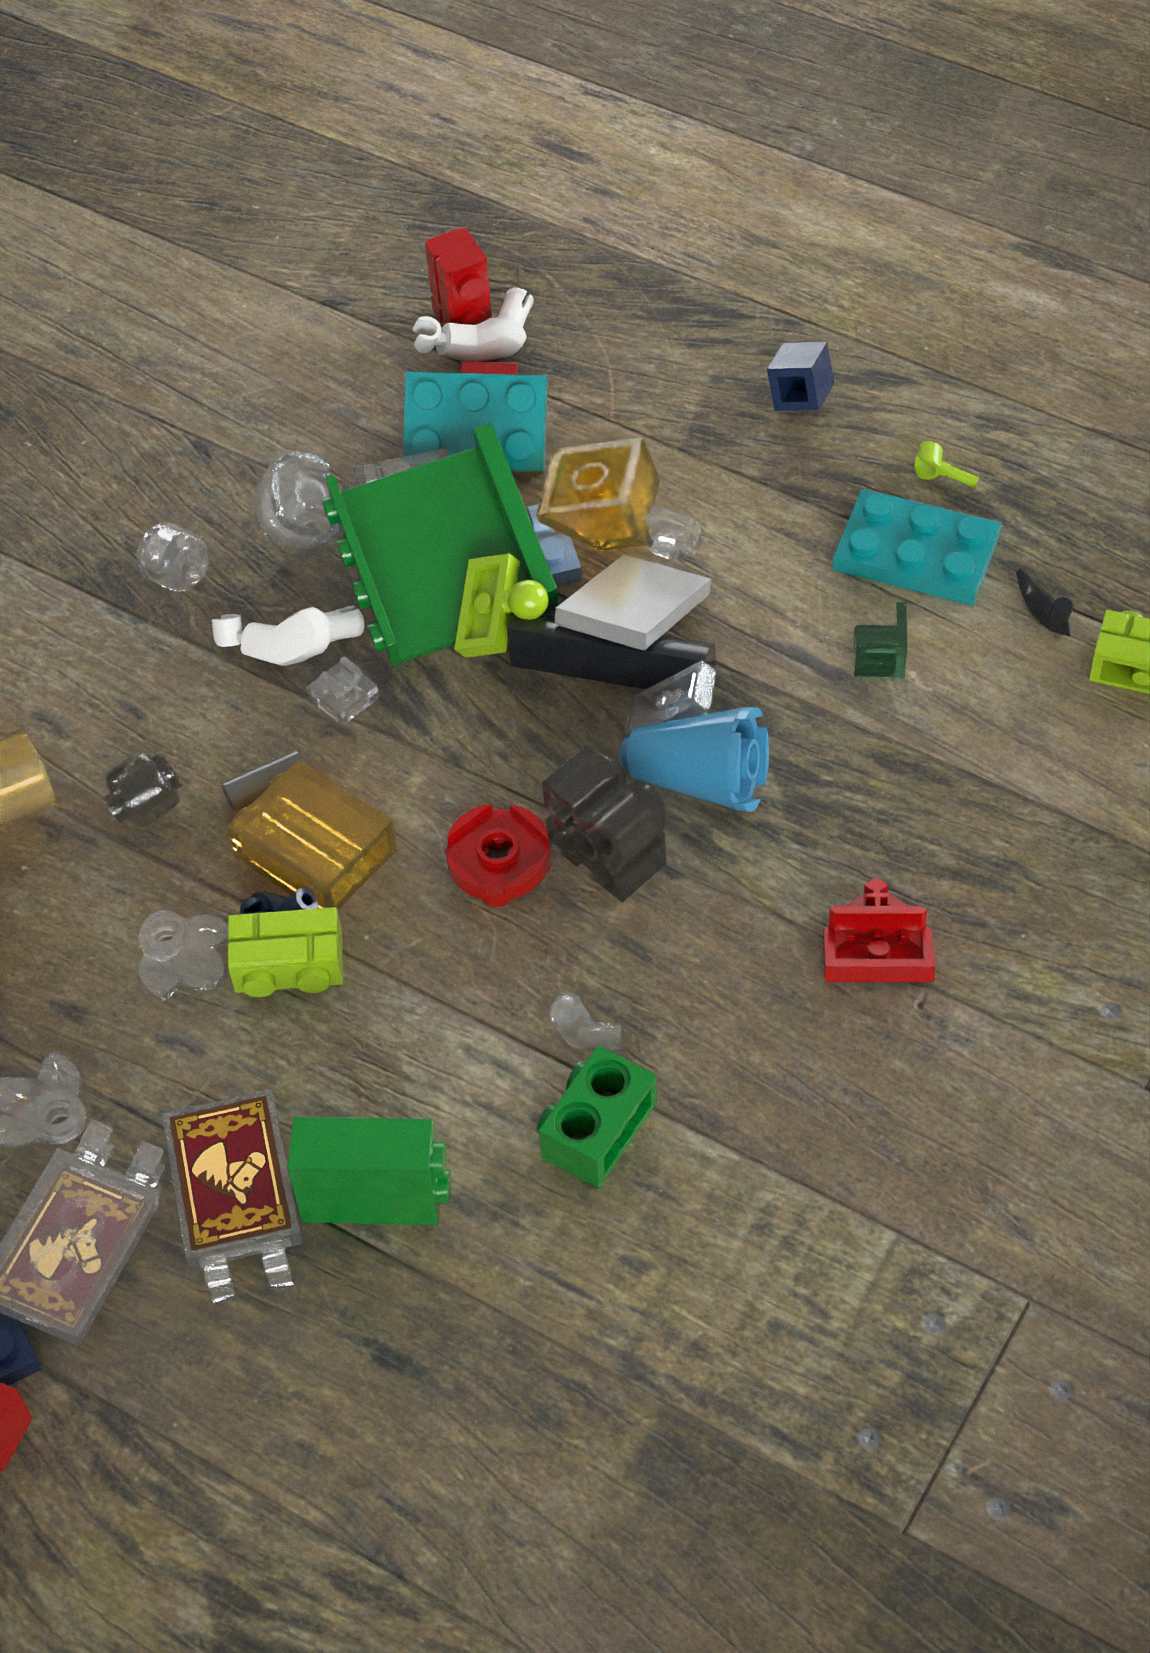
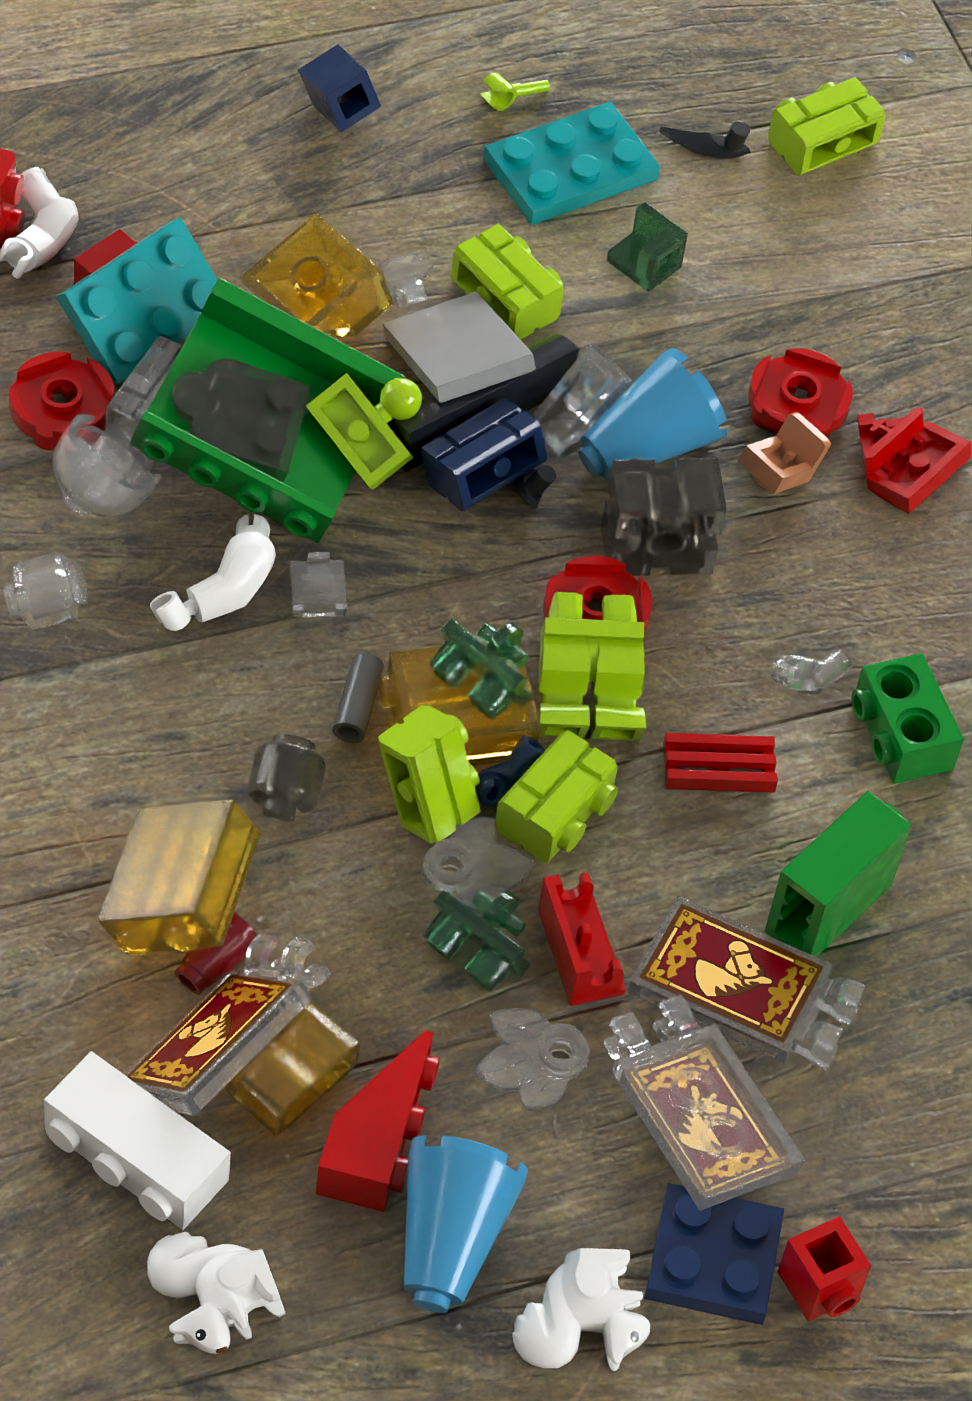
camera: 60 degrees left, 0 degrees up
none -> red plate [9,351,114,451]
none -> clear smoke plate [171,359,311,483]
none -> lime brick [378,705,481,844]
none -> dark blue brick [420,397,548,512]
none -> clear green hips [423,889,531,992]
none -> clear green hips [429,618,533,720]
none -> lime brick [450,223,564,340]
none -> black bar [513,464,556,509]
none -> lime hips [535,592,646,741]
none -> red hinge [538,872,626,1006]
none -> red tile [663,733,778,793]
none -> nougat bracket [738,412,831,494]
none -> red plate [748,348,853,438]

